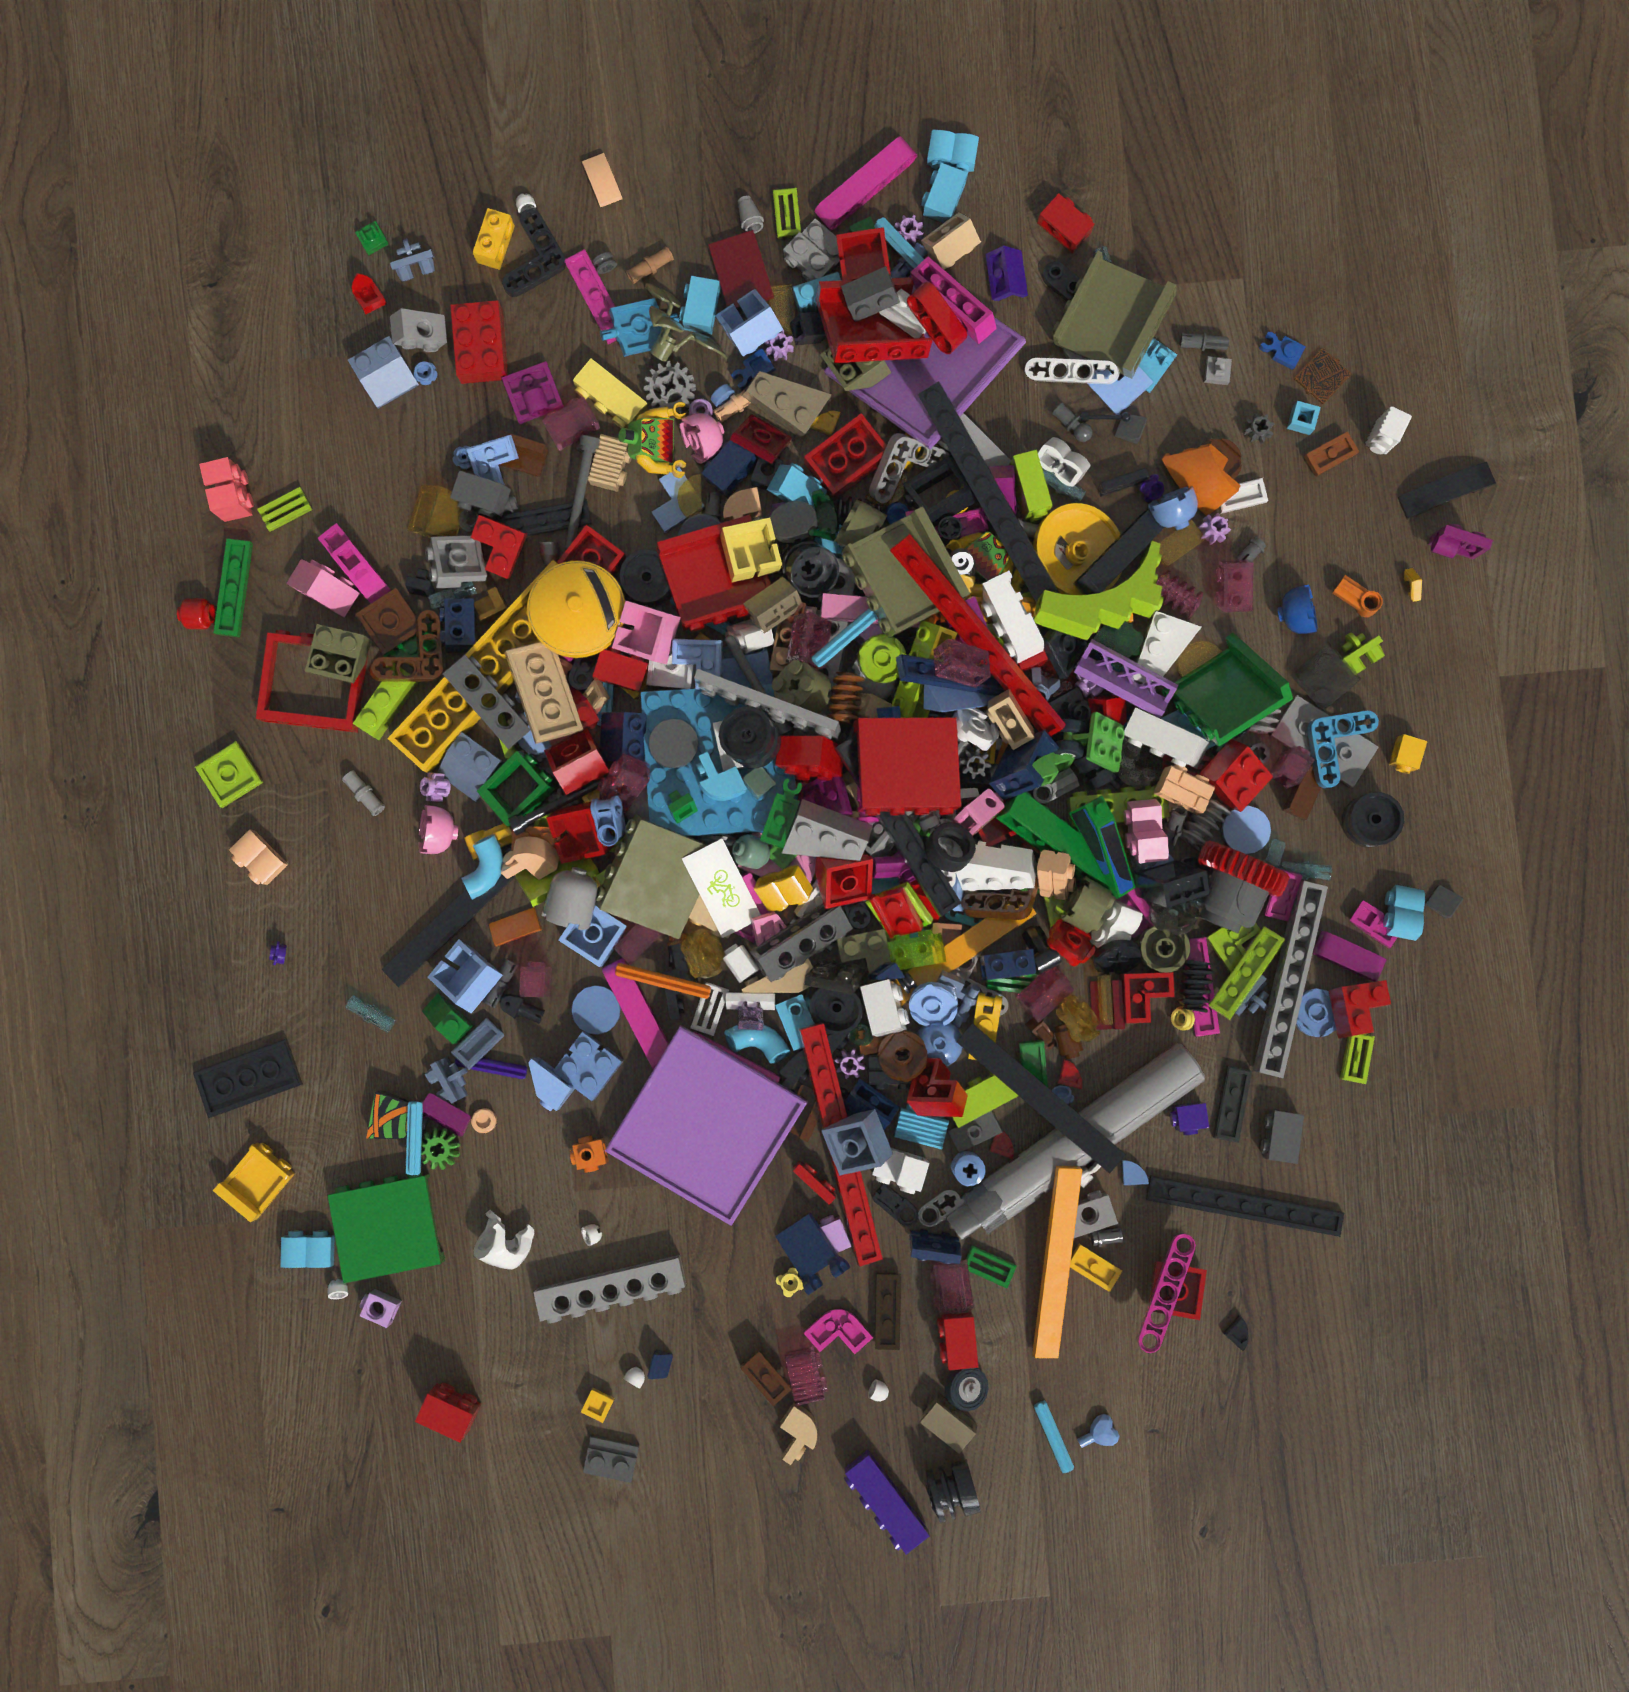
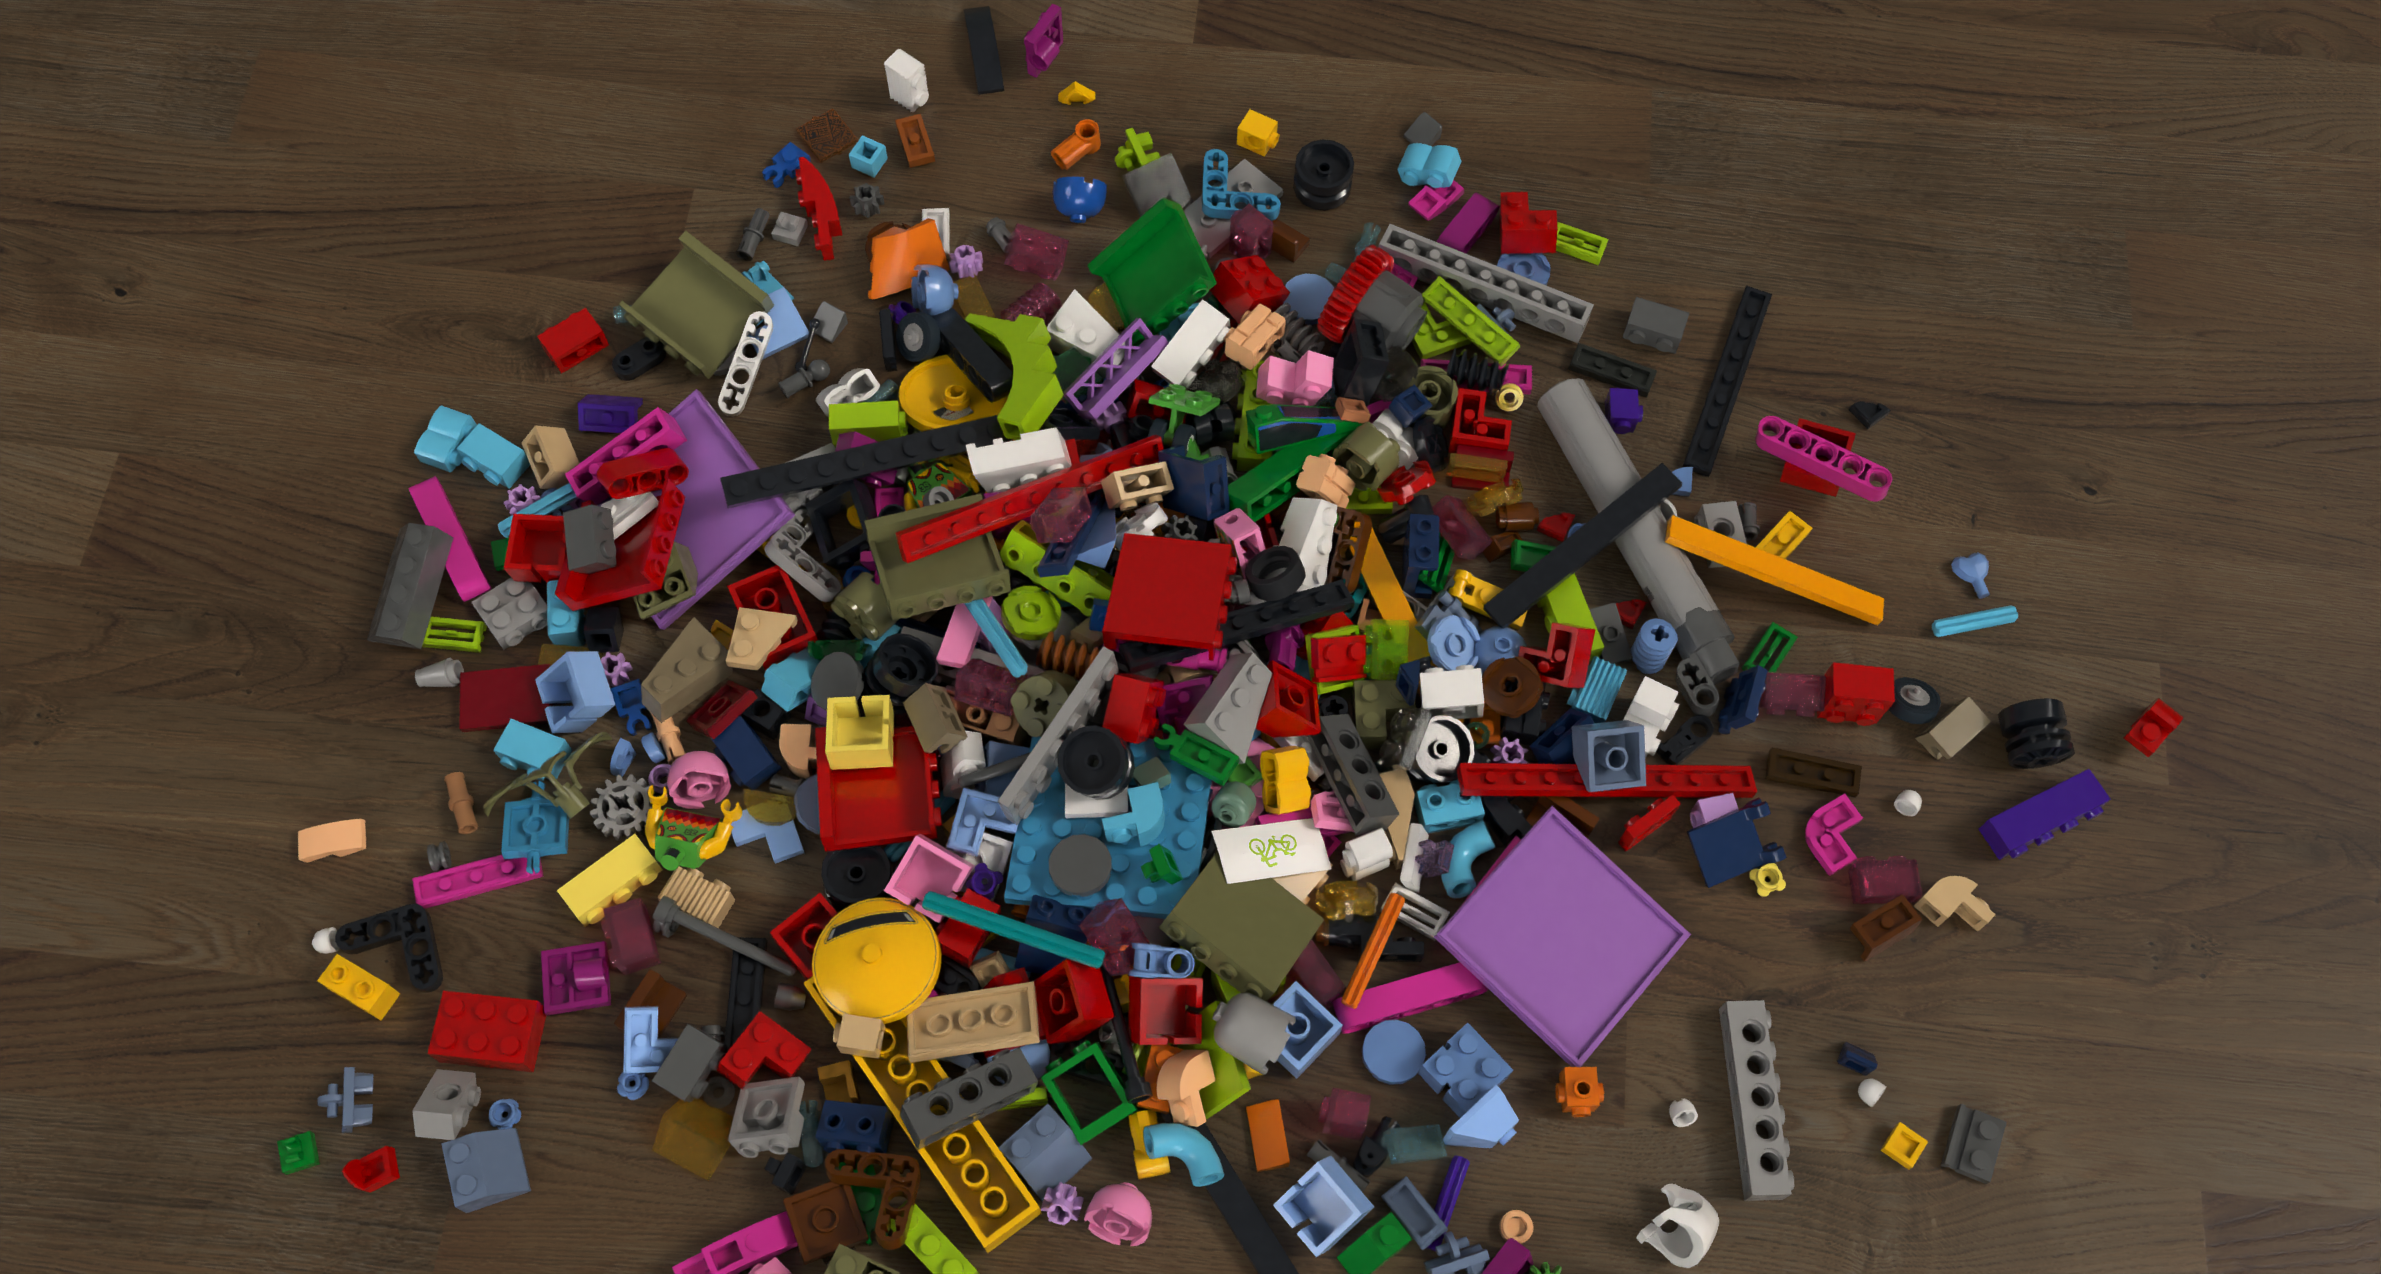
camera: 80 degrees left, 20 degrees down
none -> dark grey slope [367,523,453,649]
none -> medium blue tile [610,738,636,777]
none -> tan wing [726,607,798,670]
none -> red slope [795,157,842,261]
none -> tan brick [833,1014,885,1059]
none -> black wheel [896,312,941,362]
none -> teal axle [922,891,1105,969]
none -> dark purple plate [966,863,1003,900]
none -> nougat tile [1335,397,1371,423]
none -> clear light blue plate [1383,1124,1447,1164]
none -> dark blue slope [1388,384,1433,428]
none -> red brick [2124,698,2184,757]

